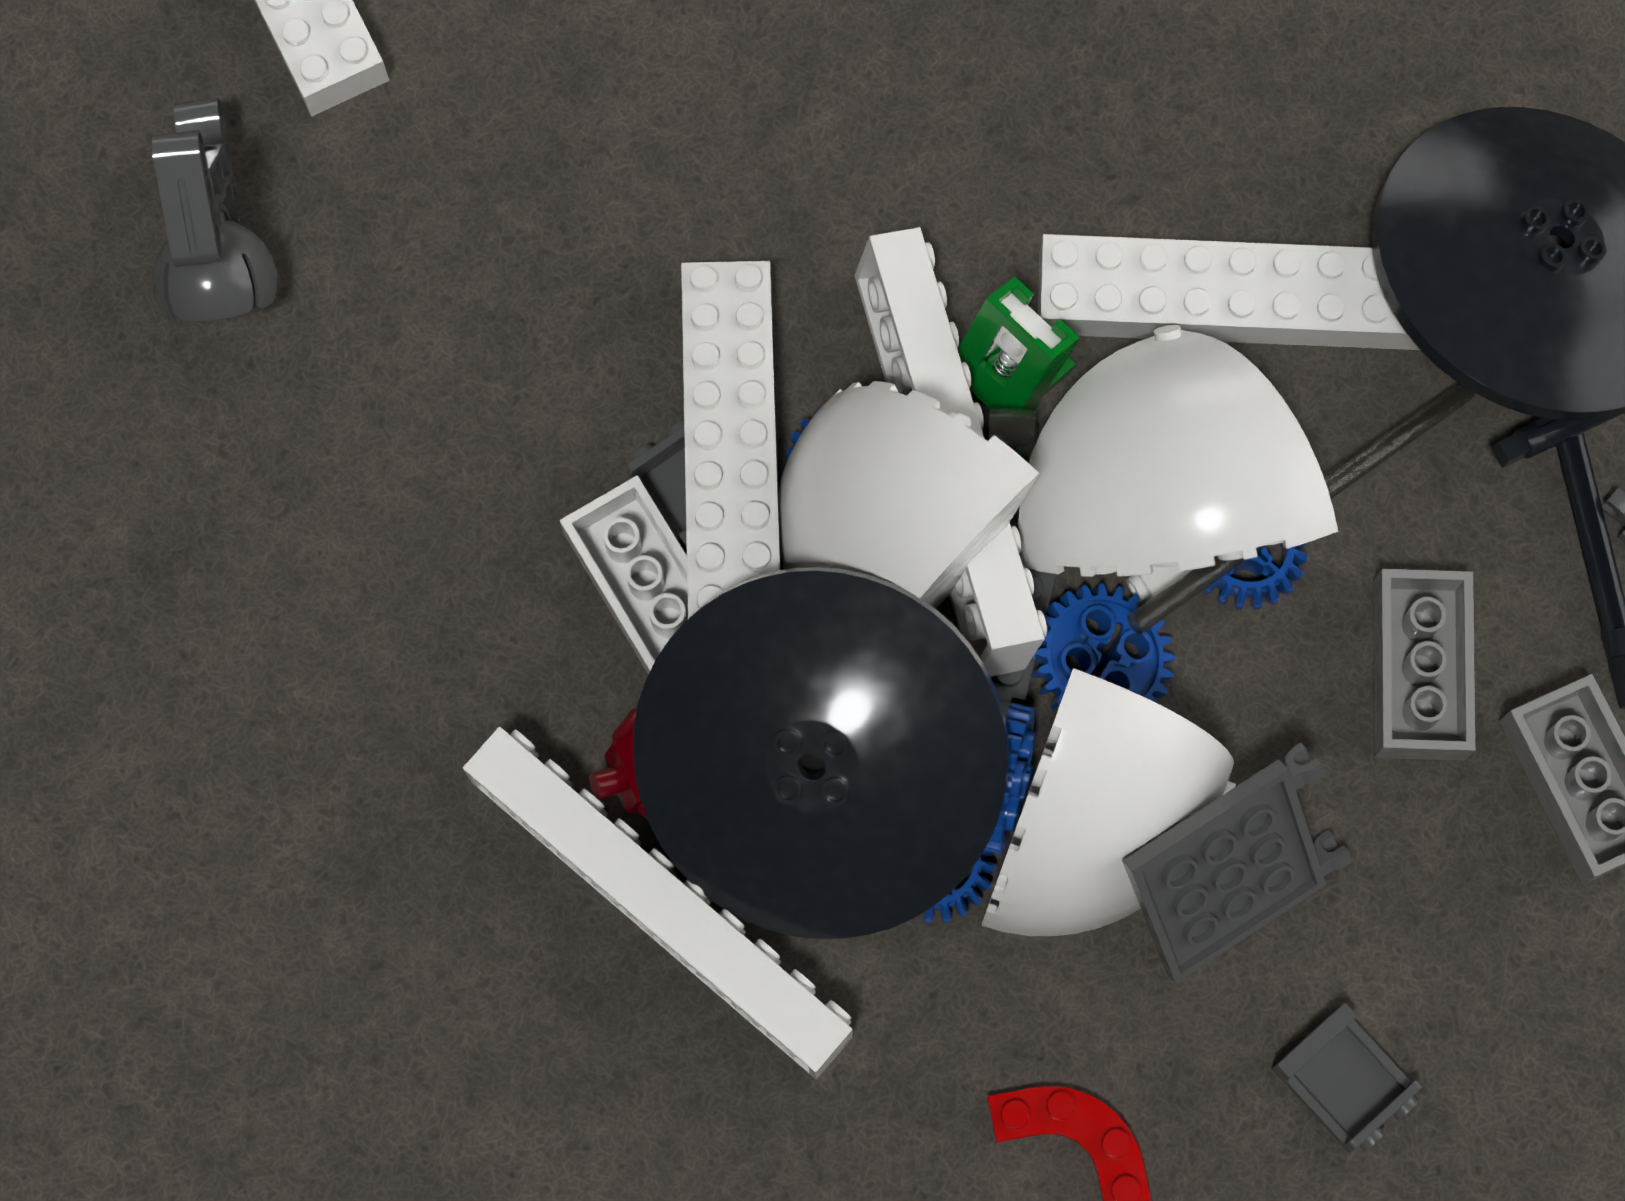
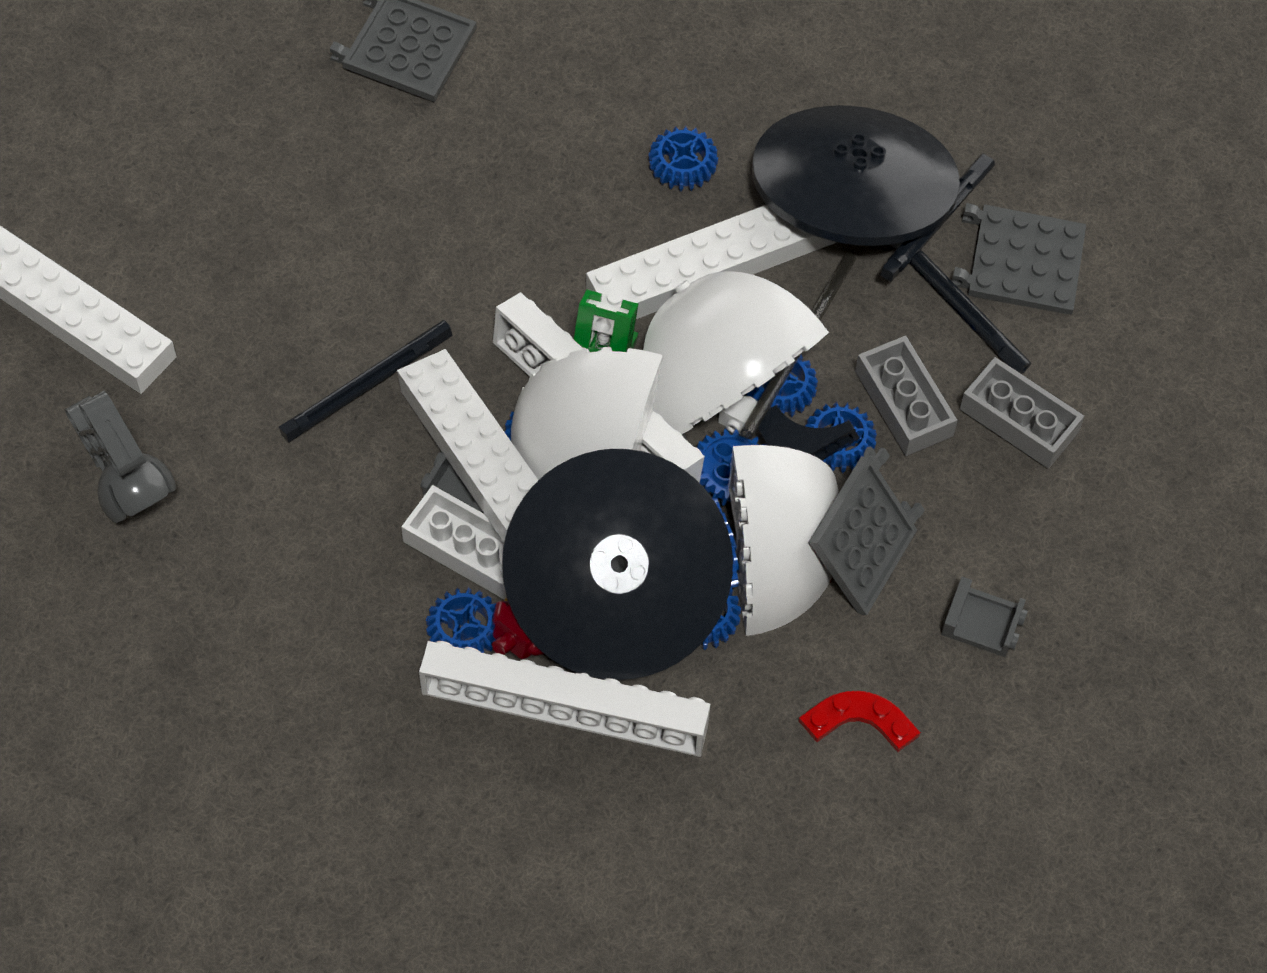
camera: 30 degrees left, 15 degrees down
none -> black piece [279,320,453,443]
none -> blue gear [426,587,496,653]
none -> blue gear [649,126,718,191]
none -> black arch [753,405,860,460]
none -> blue gear [806,402,877,473]

